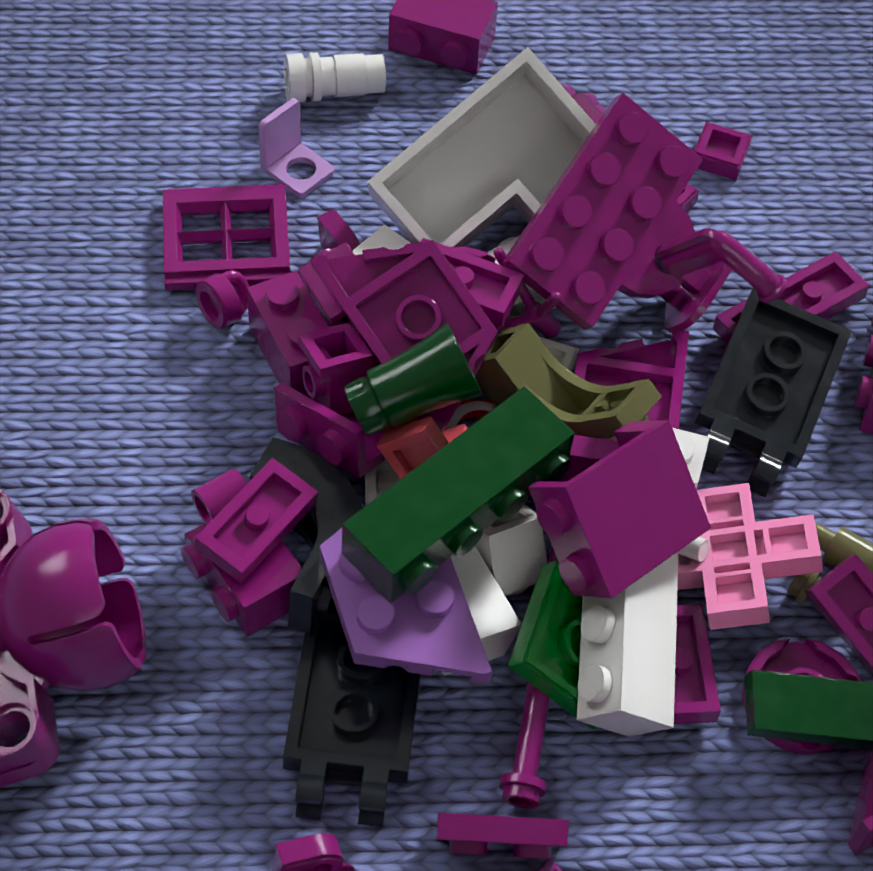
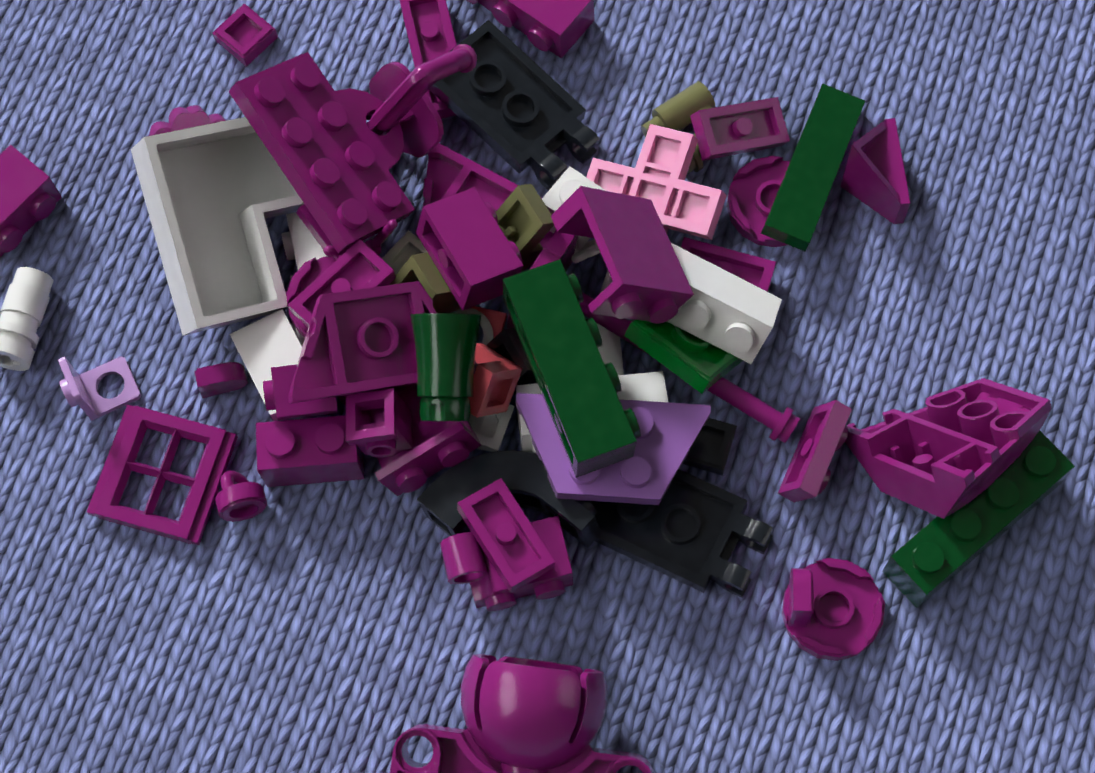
camera: 60 degrees left, 15 degrees up
none -> magenta brick [416,187,523,311]
none -> black tile [683,418,737,476]

